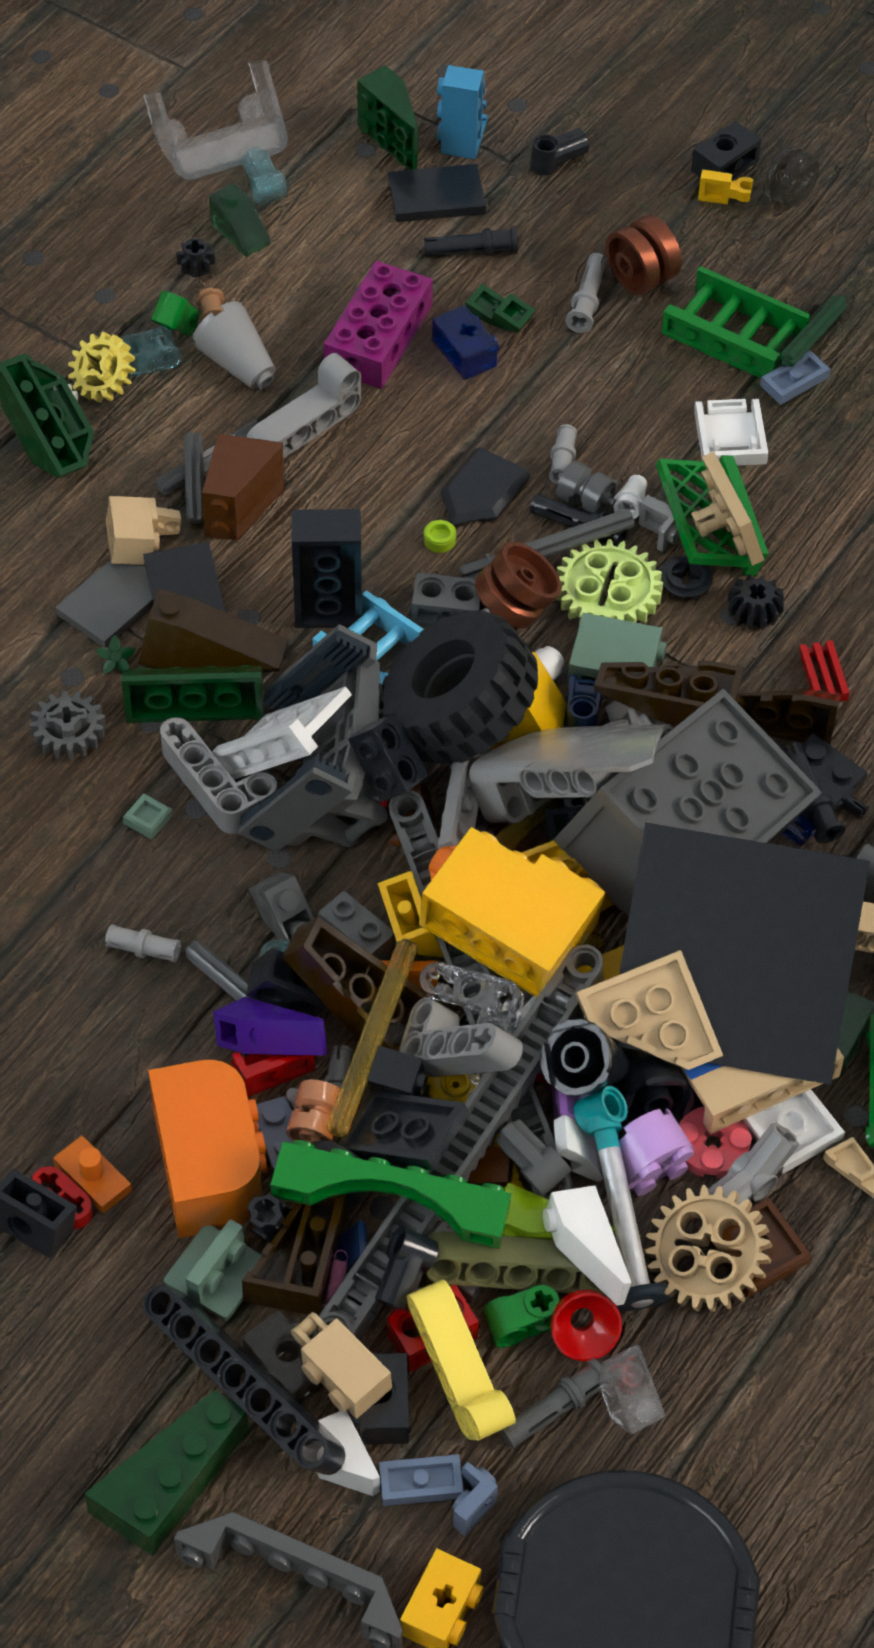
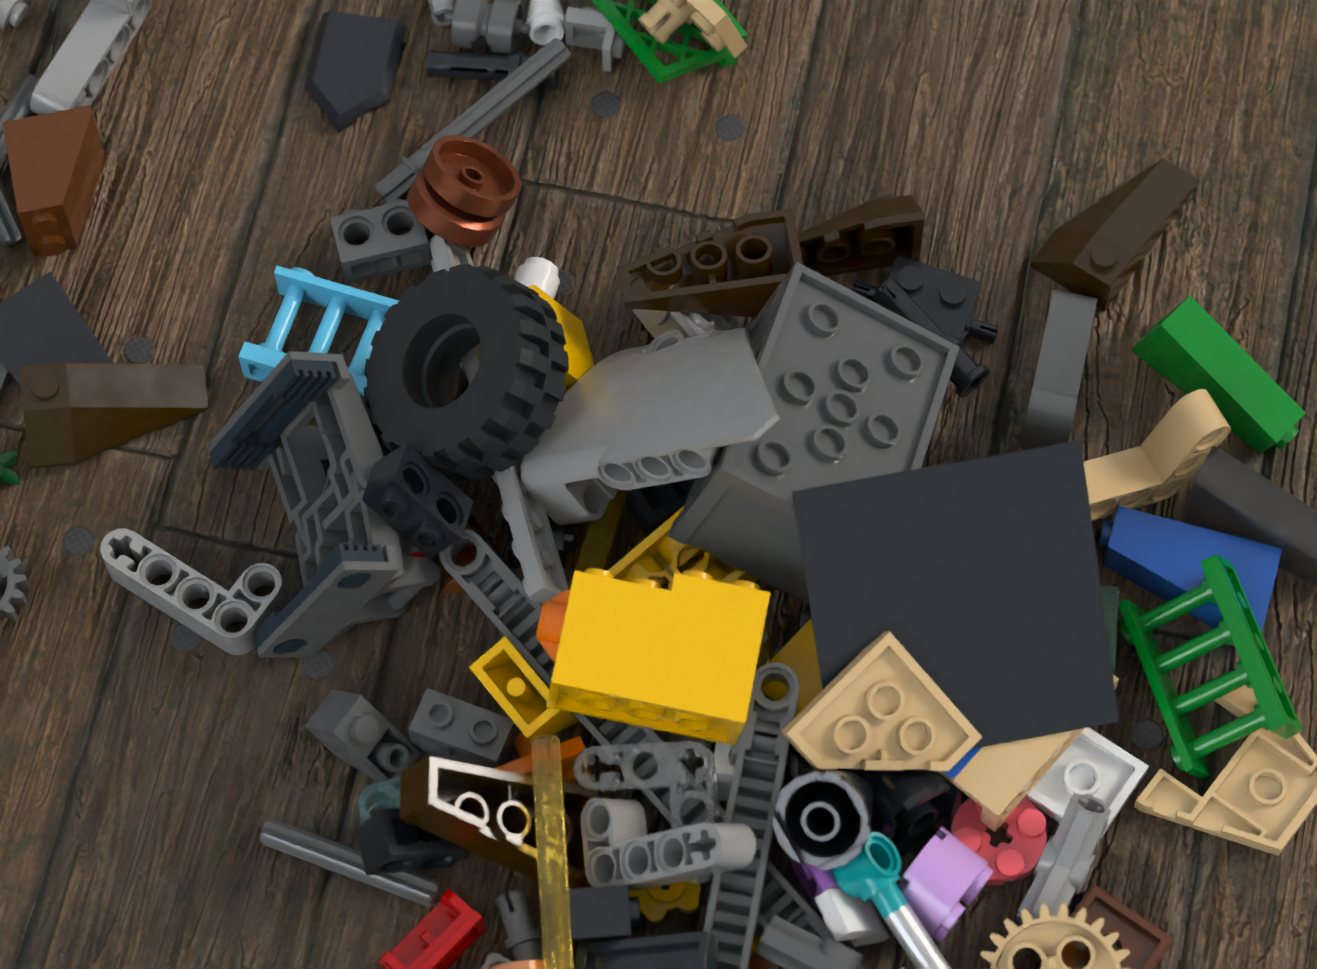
camera: 20 degrees left, 10 degrees up
light grey pin [105,924,181,963] -> none
dark green slope [121,665,264,723] -> none
sand green tile [123,793,173,840] -> none
white fence [212,686,352,780] -> none
dark purple slope [213,997,327,1056] -> none
black brick [292,509,362,628] -> none
lime tile [423,520,456,553] -> none
yellowish green gear [556,539,663,625] -> none
dark blue piece [566,674,603,727] -> none
sand green panel [567,613,667,685] -> none
black gear [660,556,713,601] -> none
black gear [727,574,785,631] -> none
red tile [799,640,850,702] -> none

